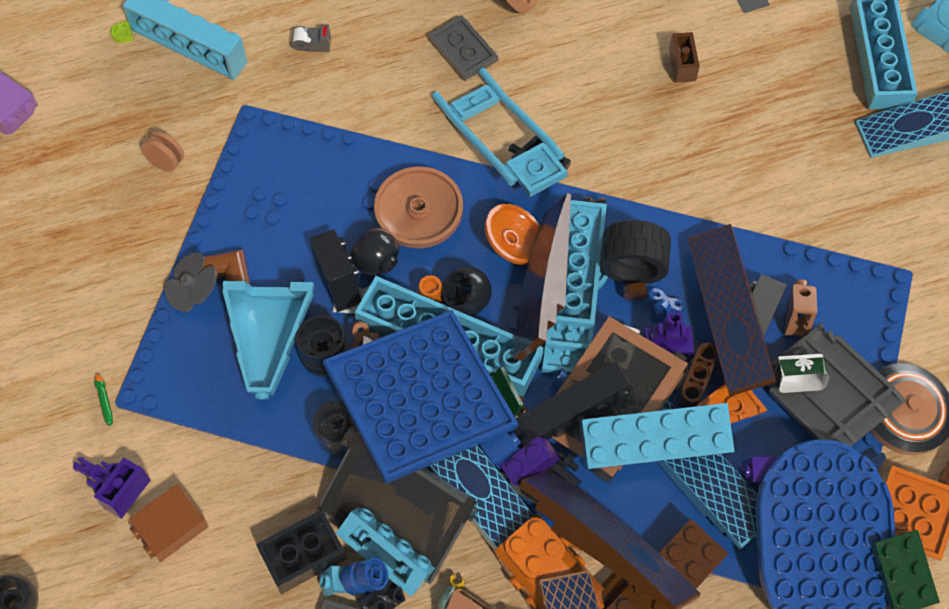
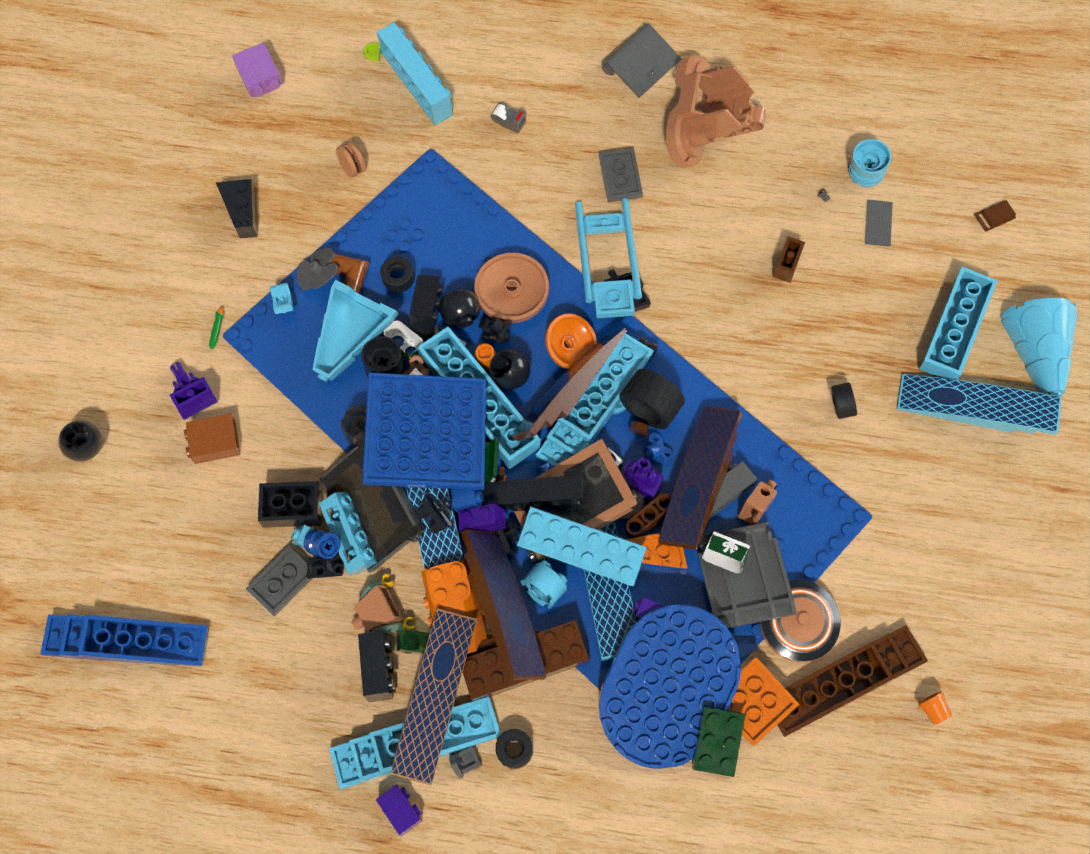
camera: 30 degrees right, 5 degrees up
none -> black wedge [216,179,258,238]
none -> medium azure bracket [270,283,293,314]
none -> black tyre [380,256,415,293]
none -> white piece [384,320,423,362]
none -> black hips [417,496,454,534]
none -> black hips [478,317,512,343]
none -> medium azure brick [520,560,567,609]
none -> black tyre [831,382,857,419]

